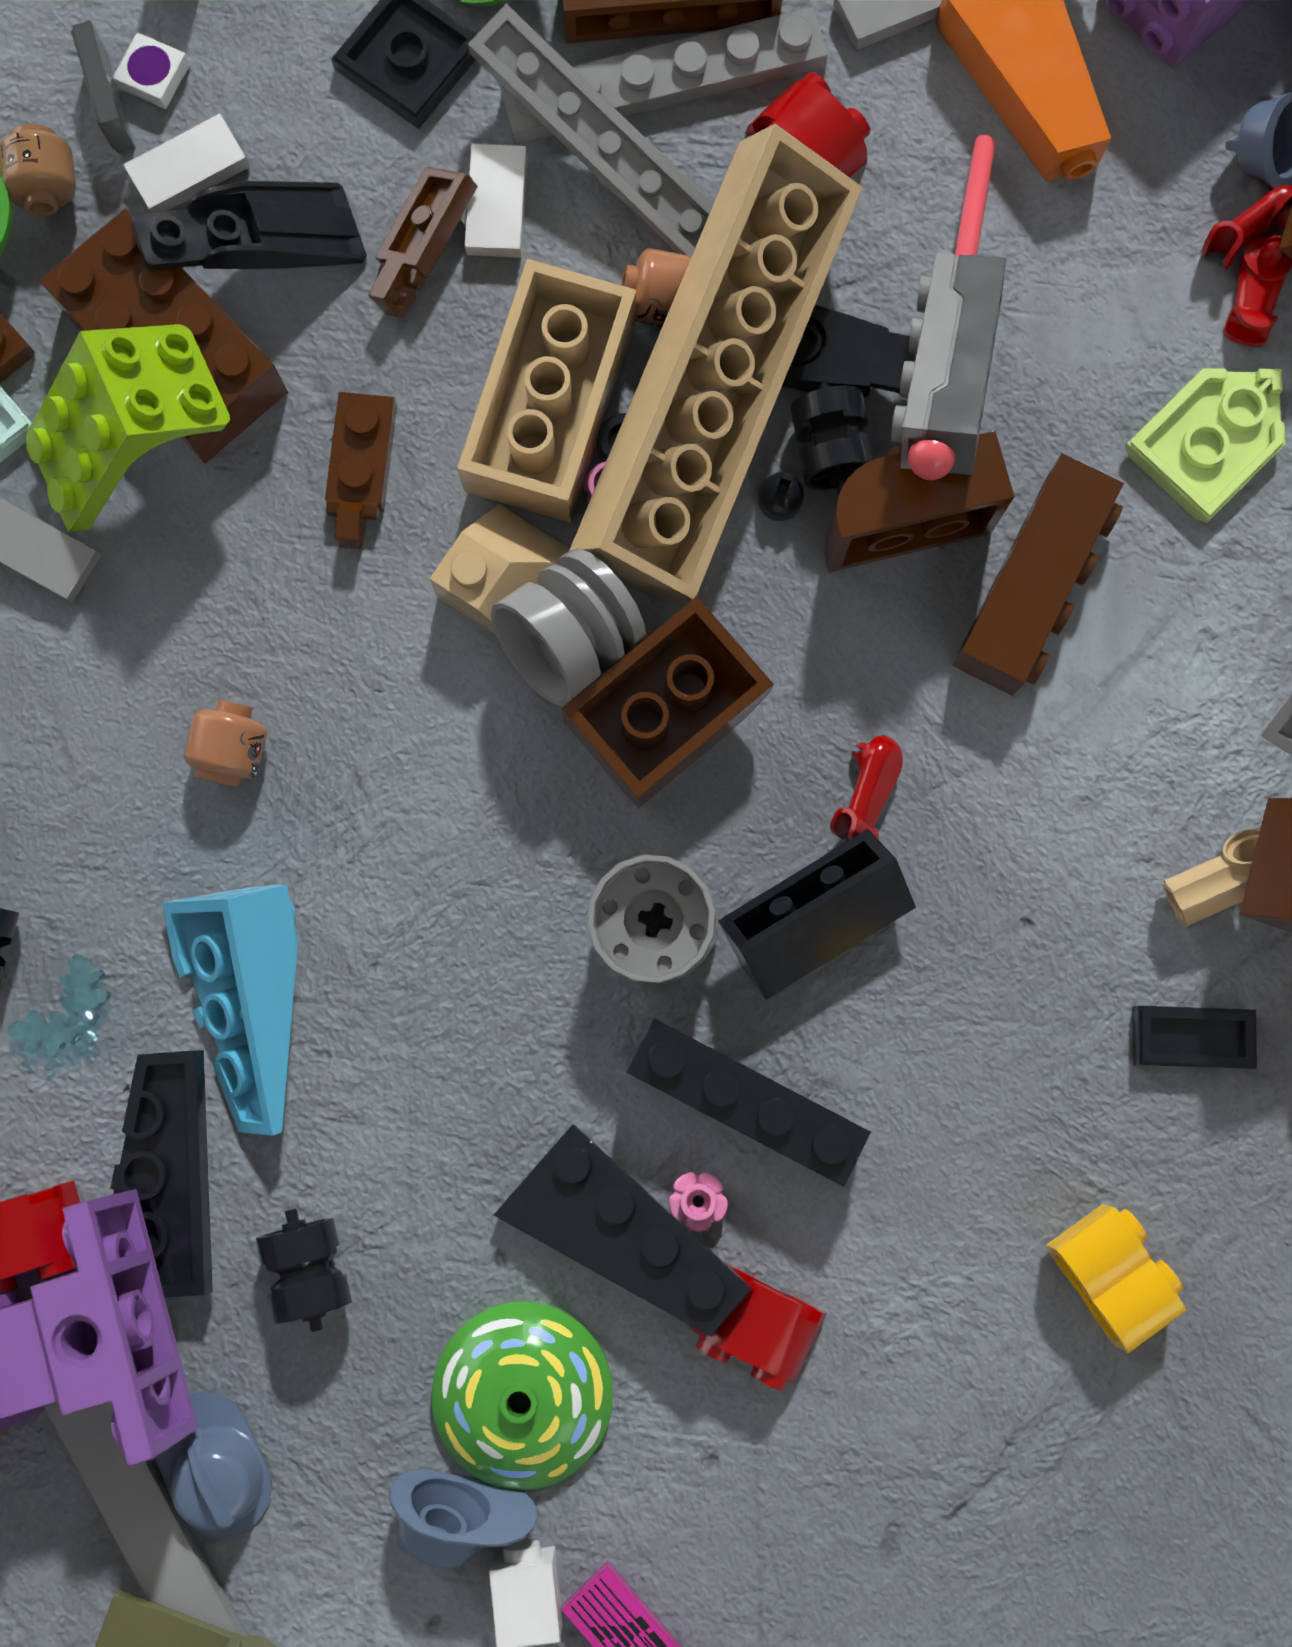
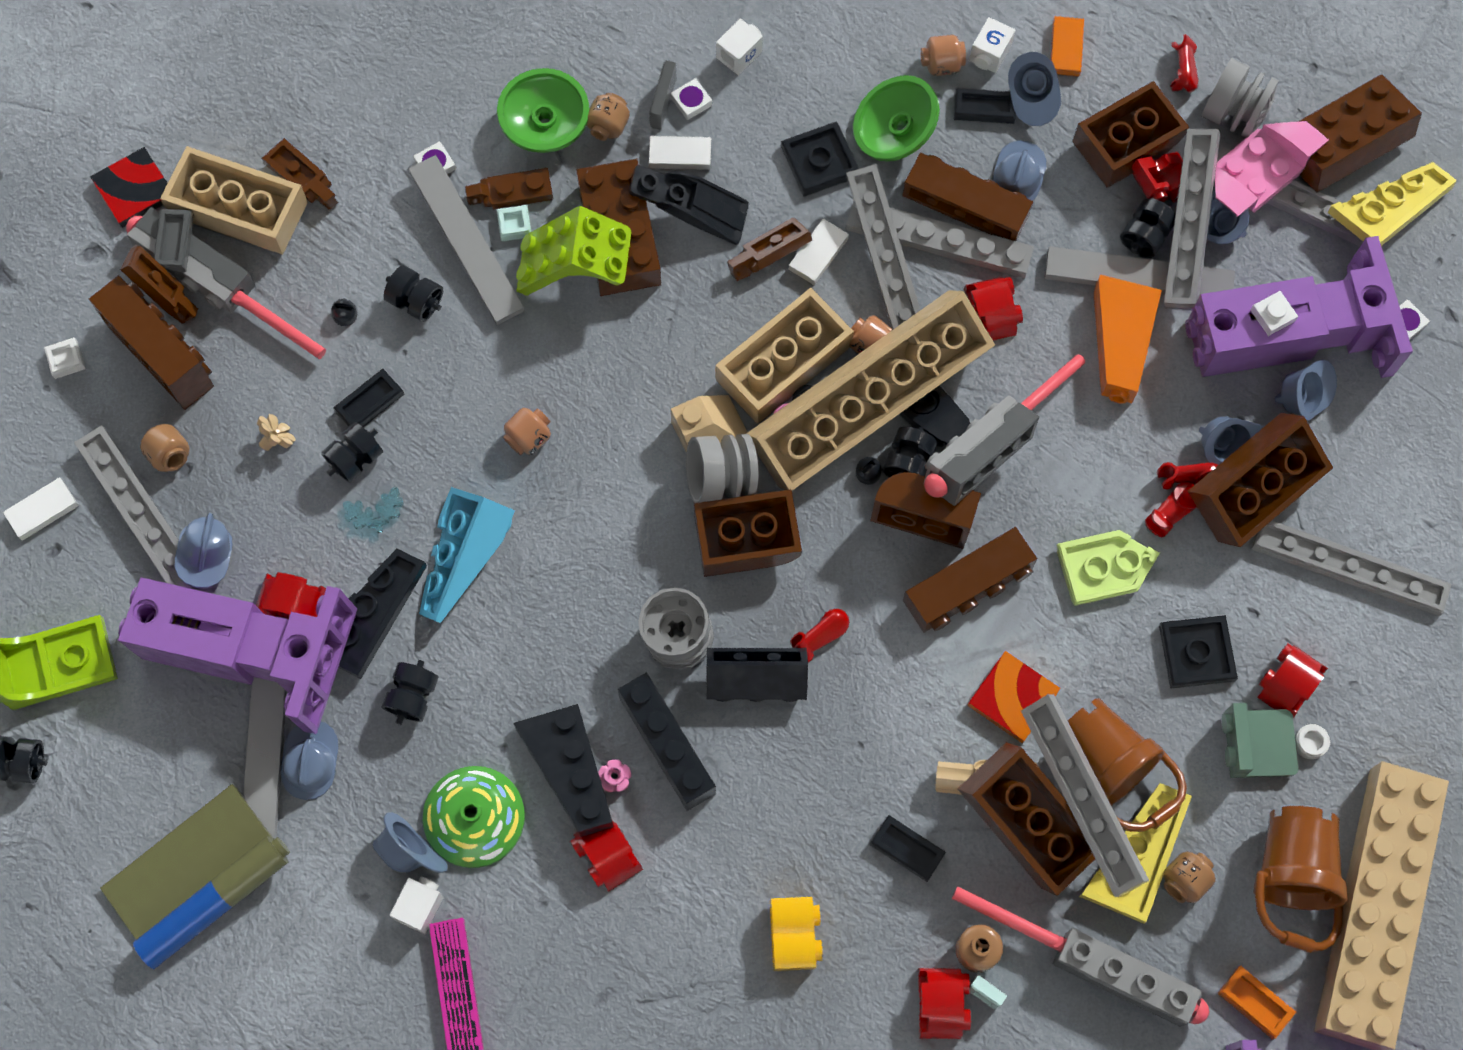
camera: 30 degrees right, 10 degrees down
reddish brown hinge [325,392,397,550] -> none
none -> tile [967,651,1061,744]

